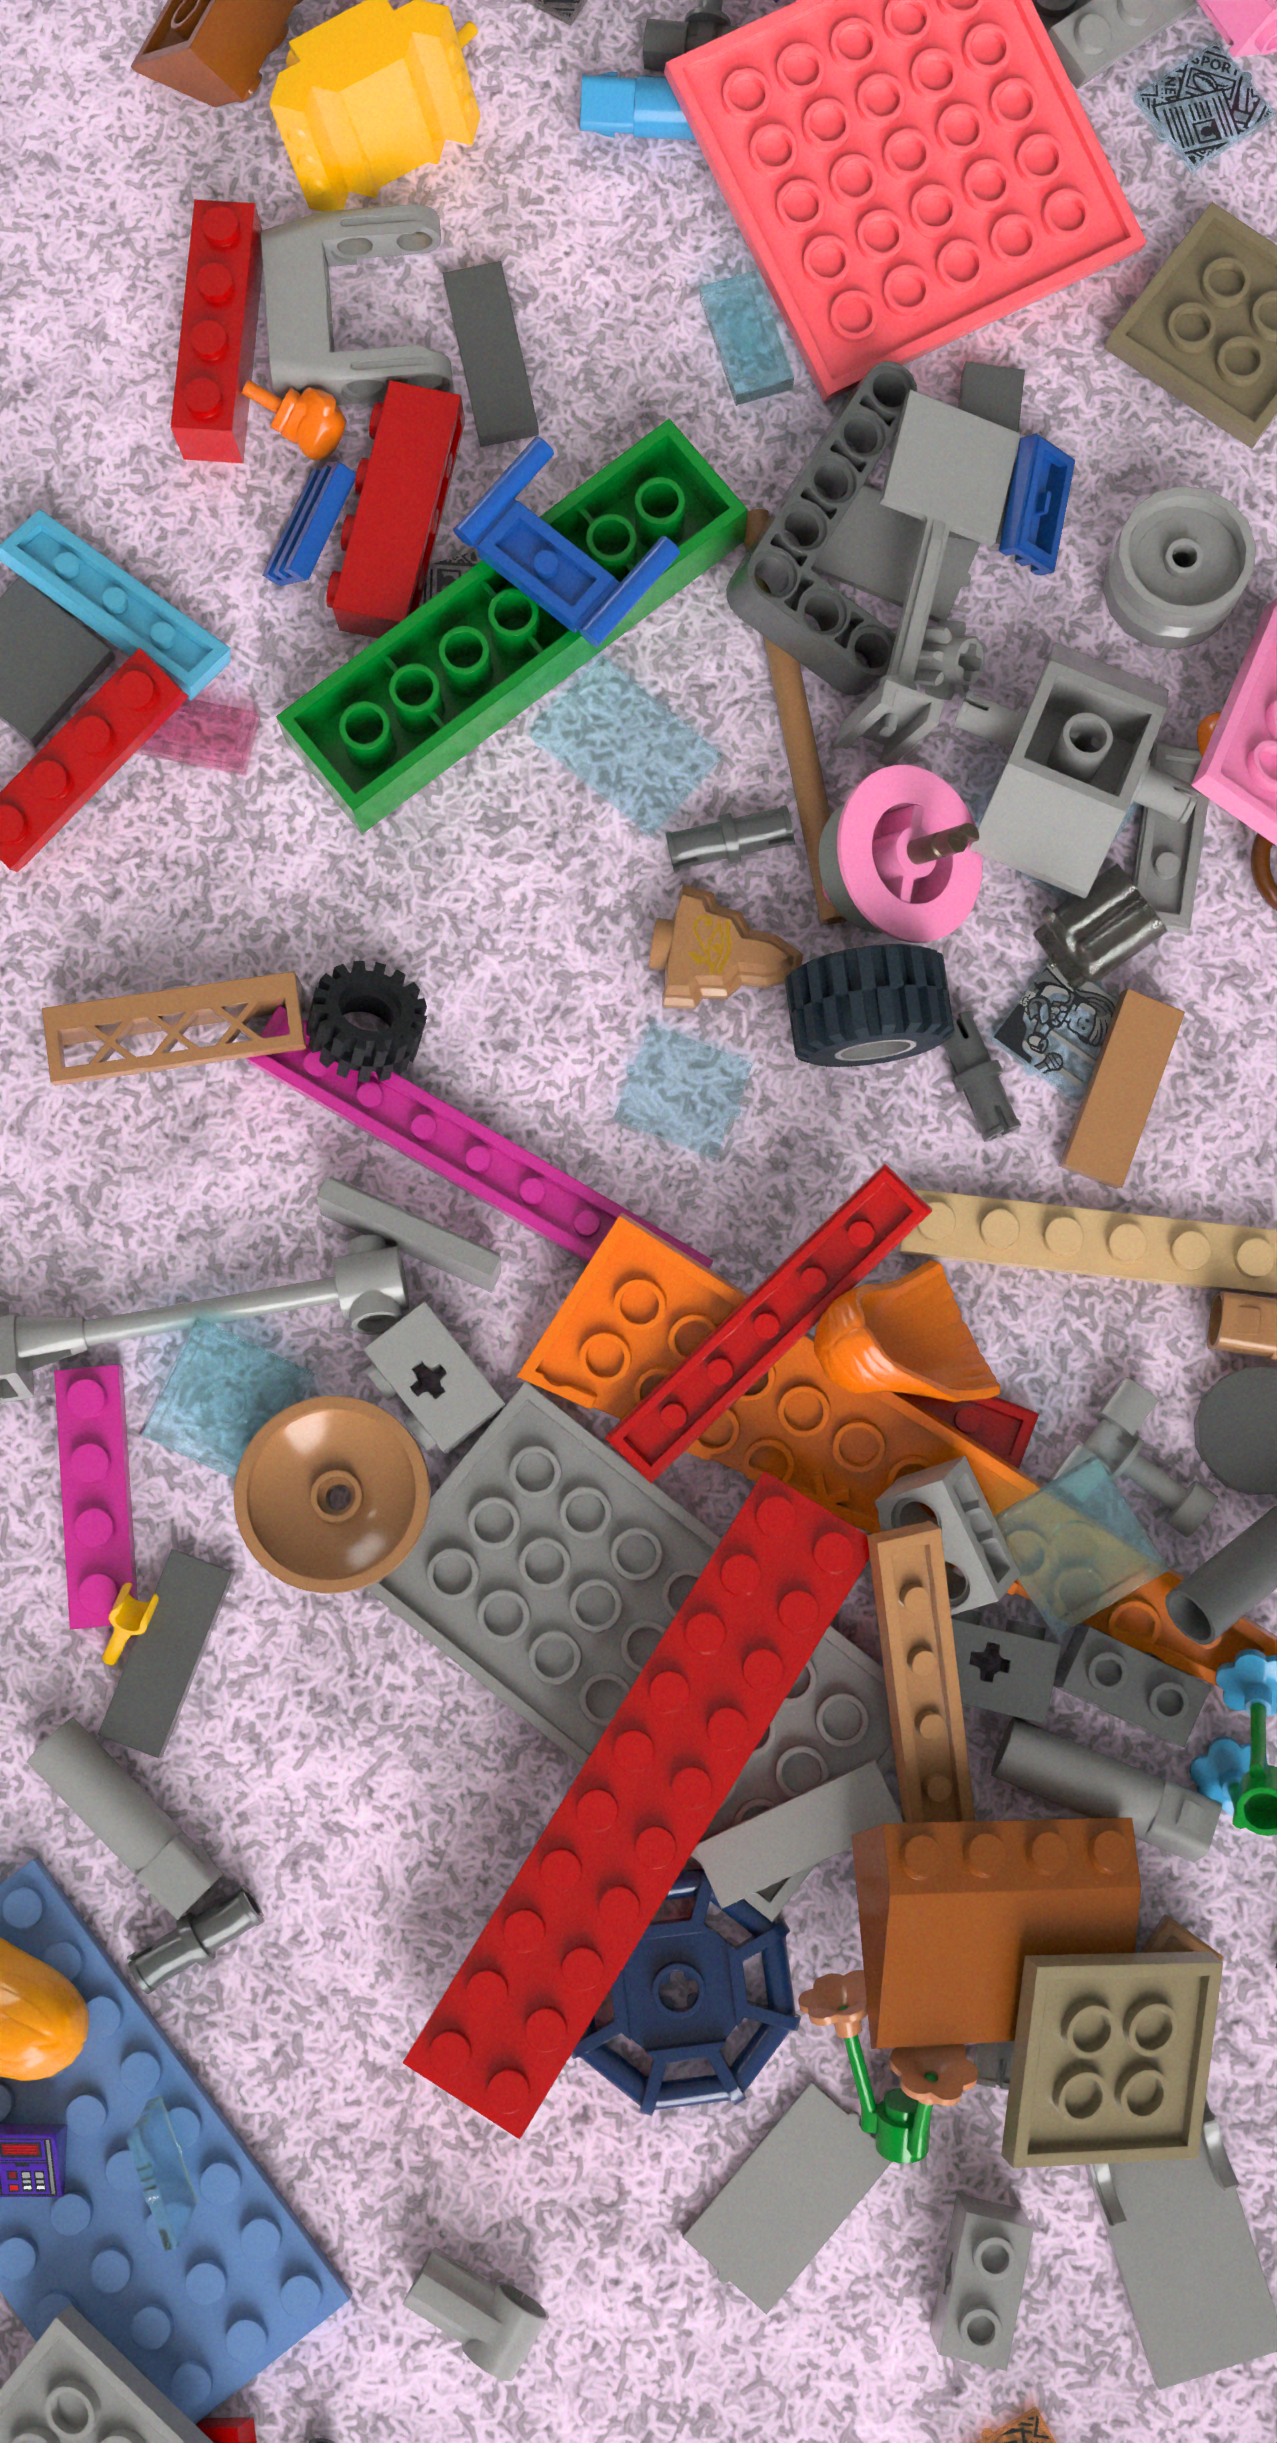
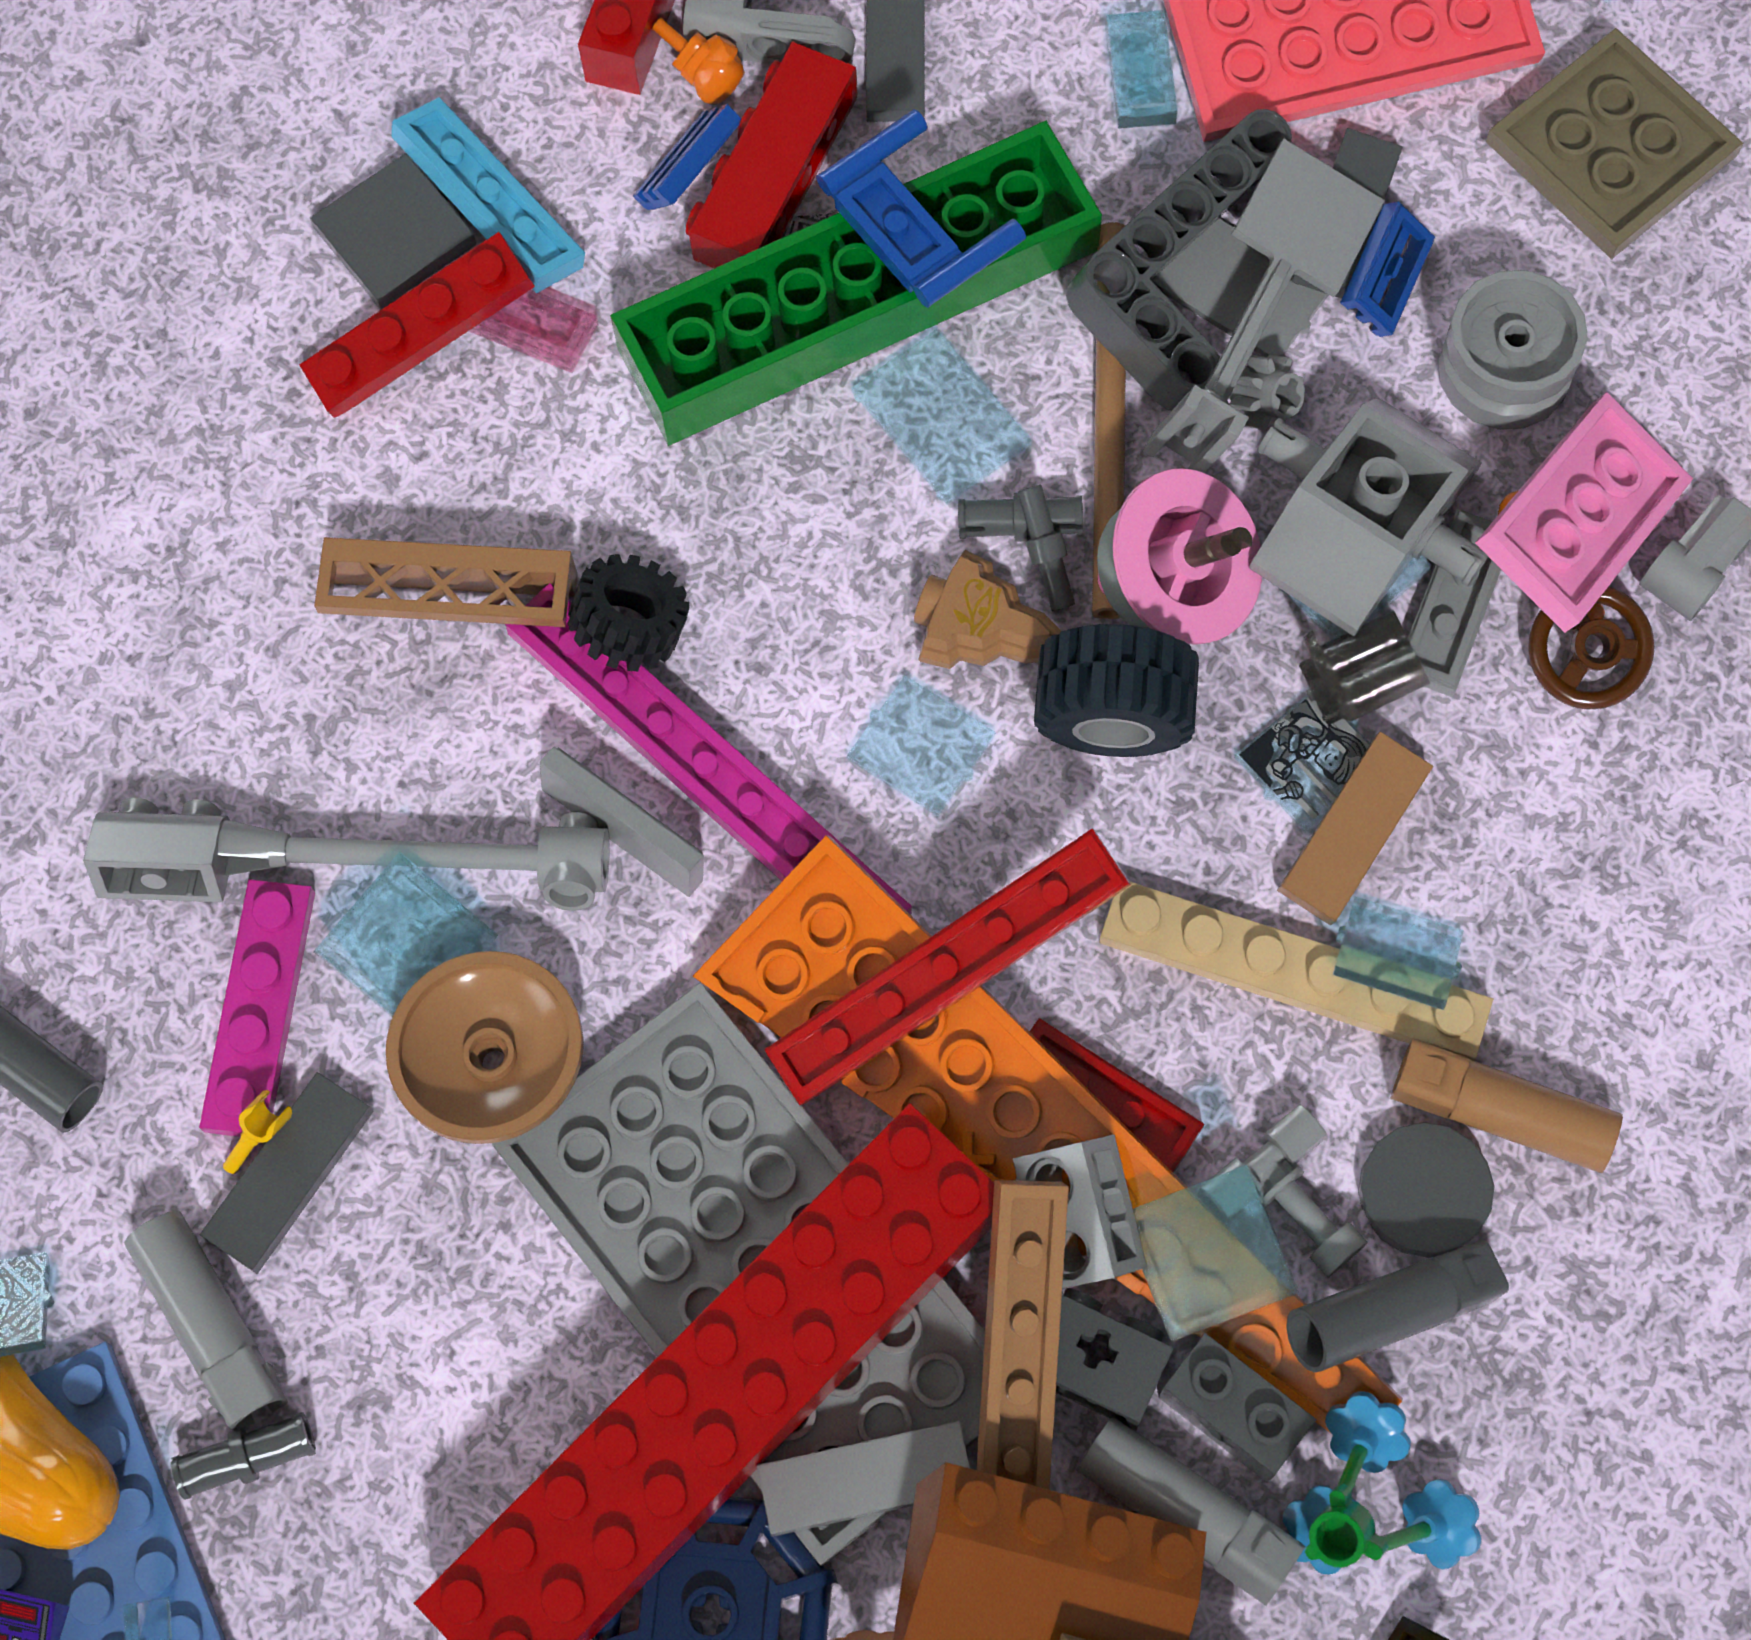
camera: 15 degrees right, 10 degrees down
light grey brick [363,1301,506,1455] -> none
orange hair [814,1260,1000,1402] -> none
dark grey pin [943,1011,1021,1142] -> none
none -> dark grey bar [1018,485,1075,611]
none -> clear light blue piece [1332,896,1464,1010]

